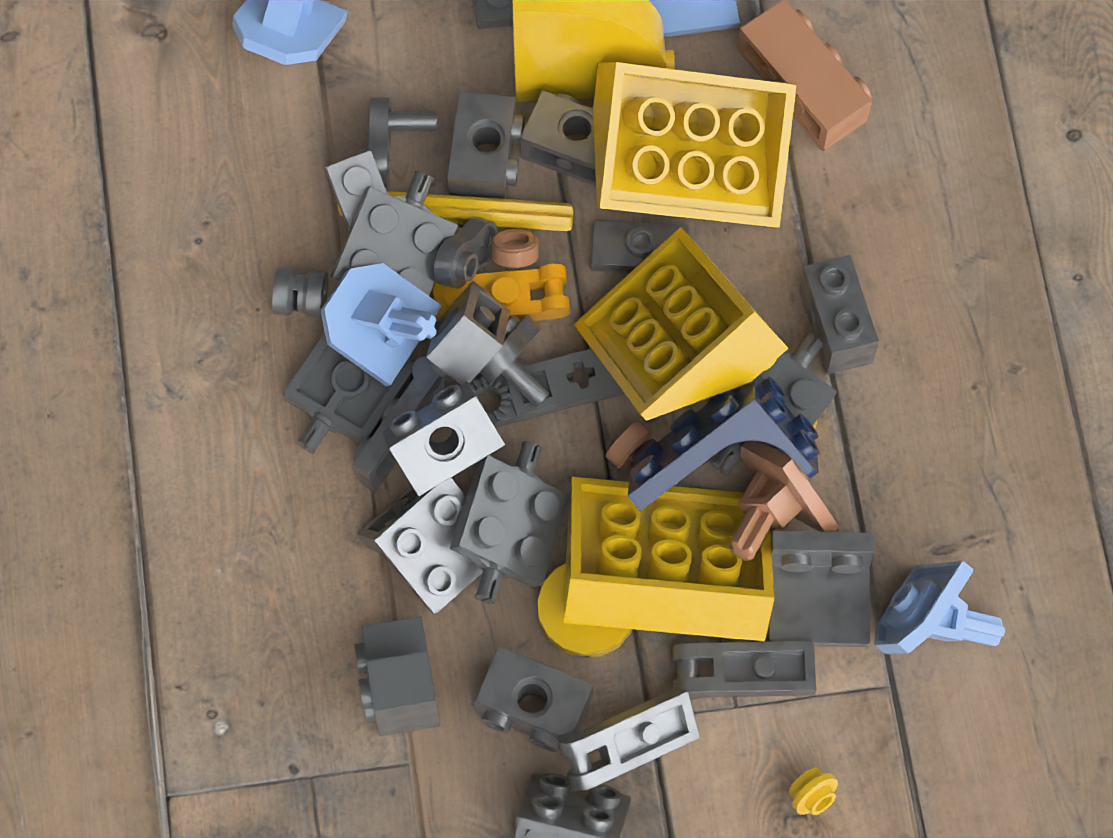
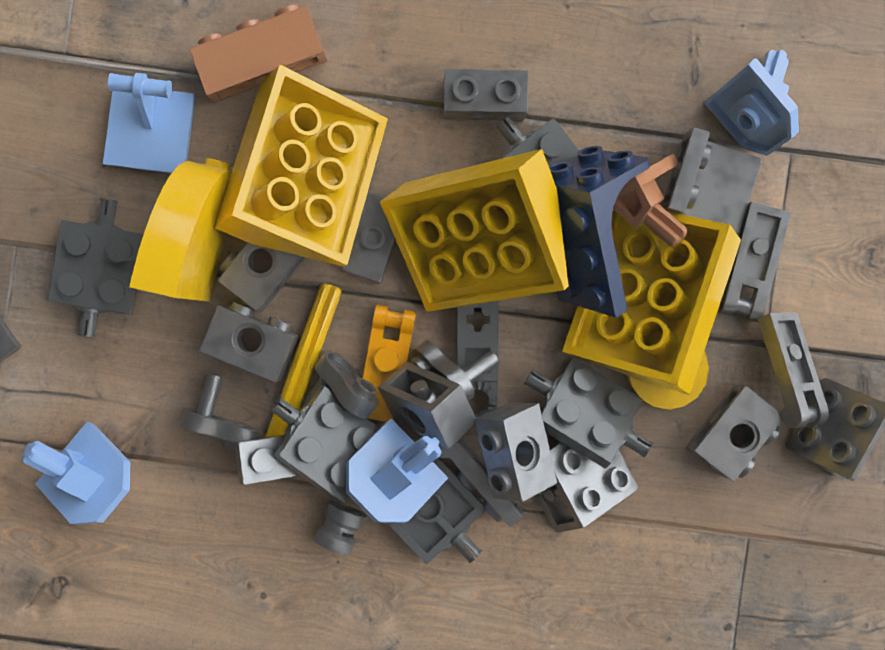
camera: 70 degrees left, 20 degrees up
dark grey brick [354,616,440,737] -> none
nougat tile [491,229,539,268] -> none
nougat tile [605,421,652,469] -> none
yellow plate [789,767,838,815] -> none

